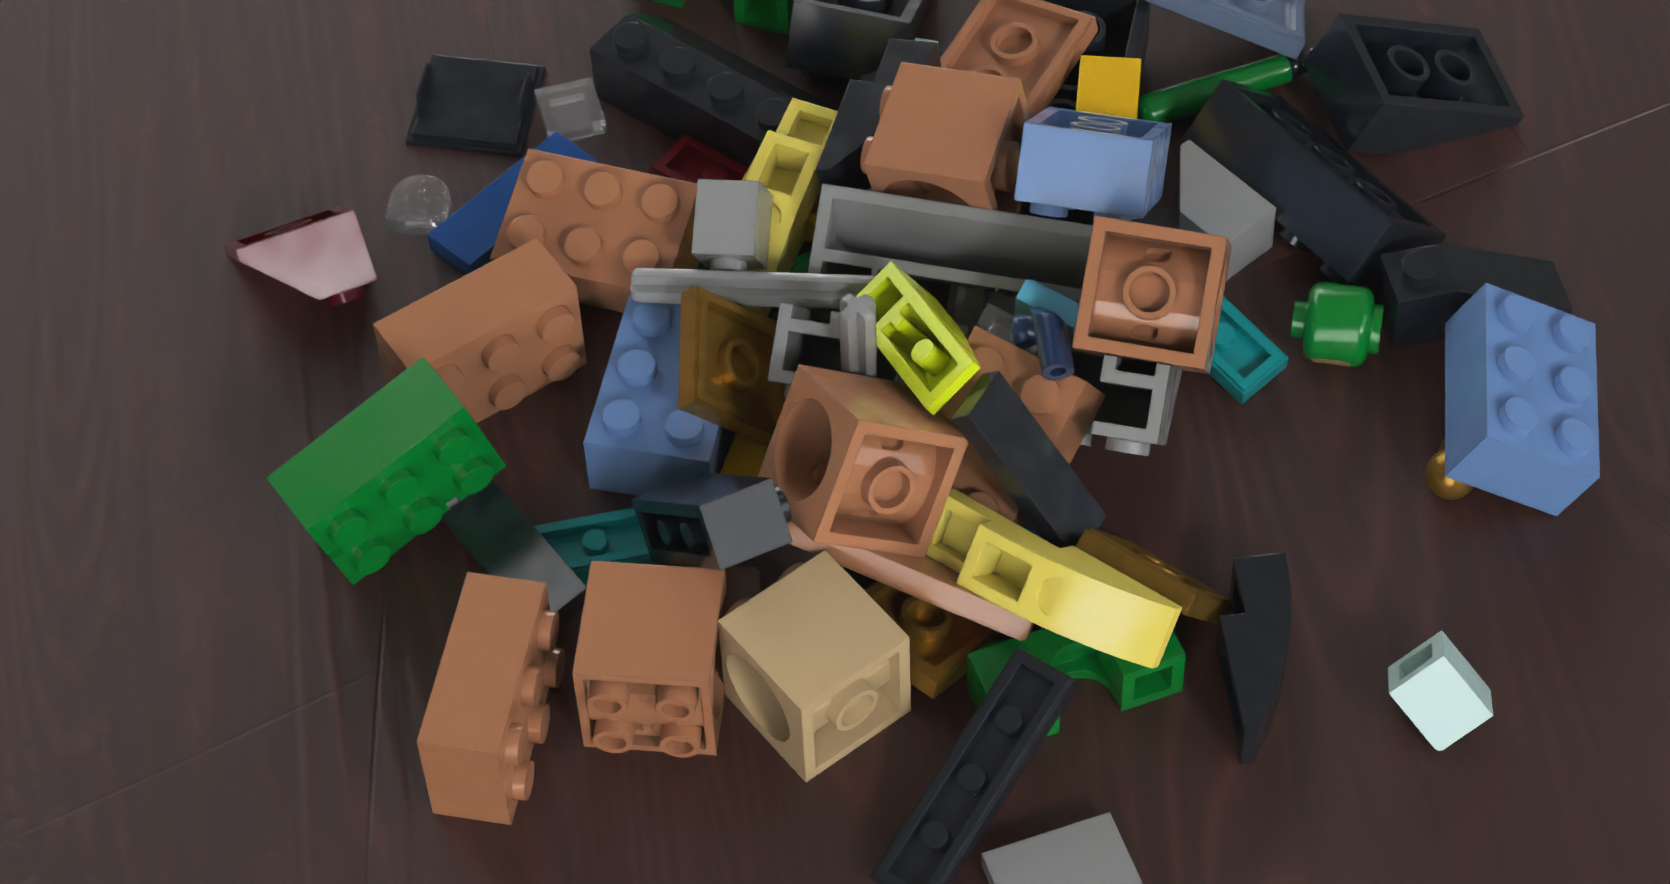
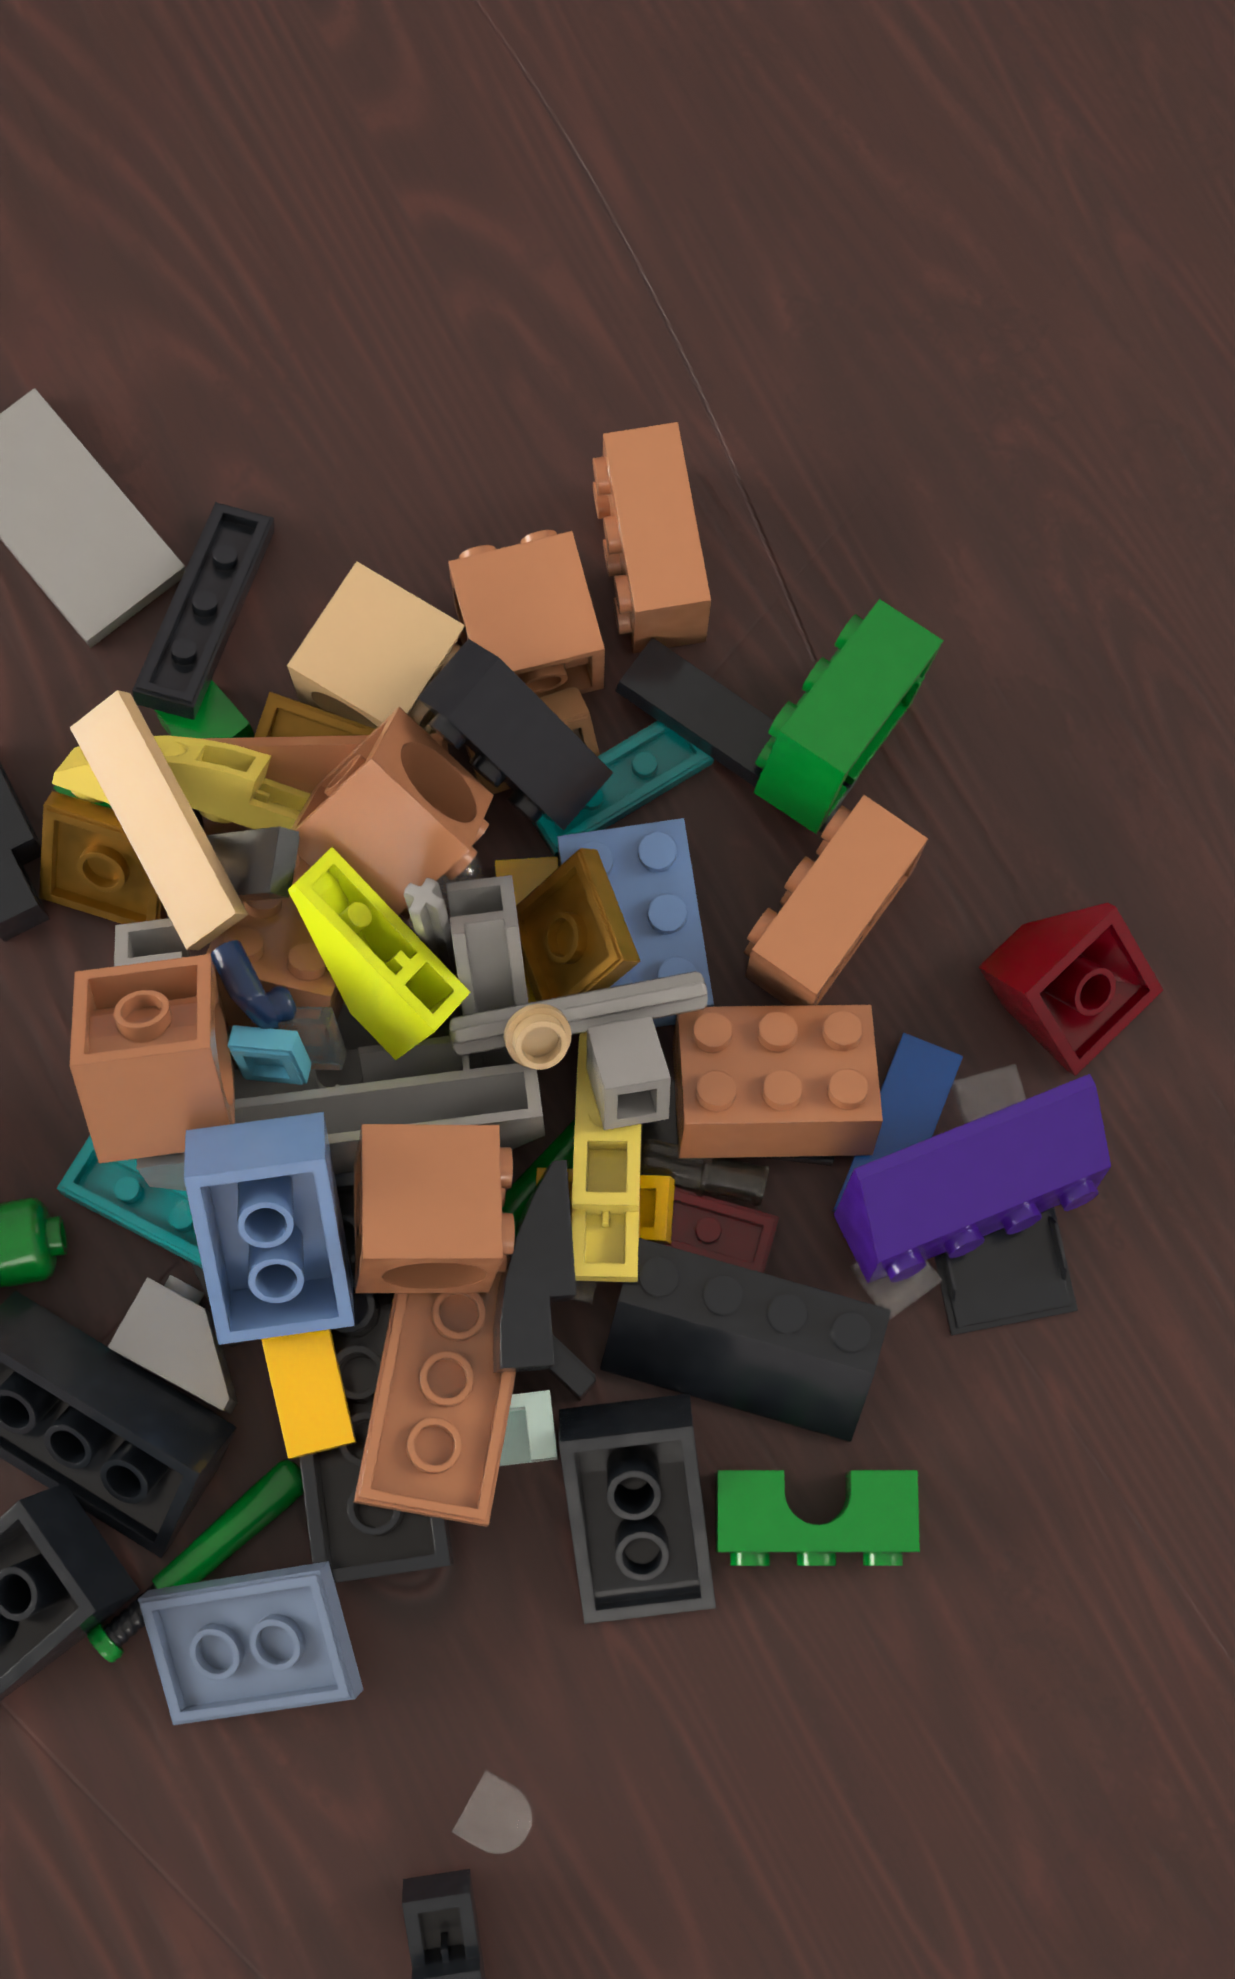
camera: 155 degrees right, 25 degrees up
none -> tan tile [70,690,248,950]
none -> tan plate [504,1004,572,1070]
none -> dark purple slope [834,1074,1111,1284]

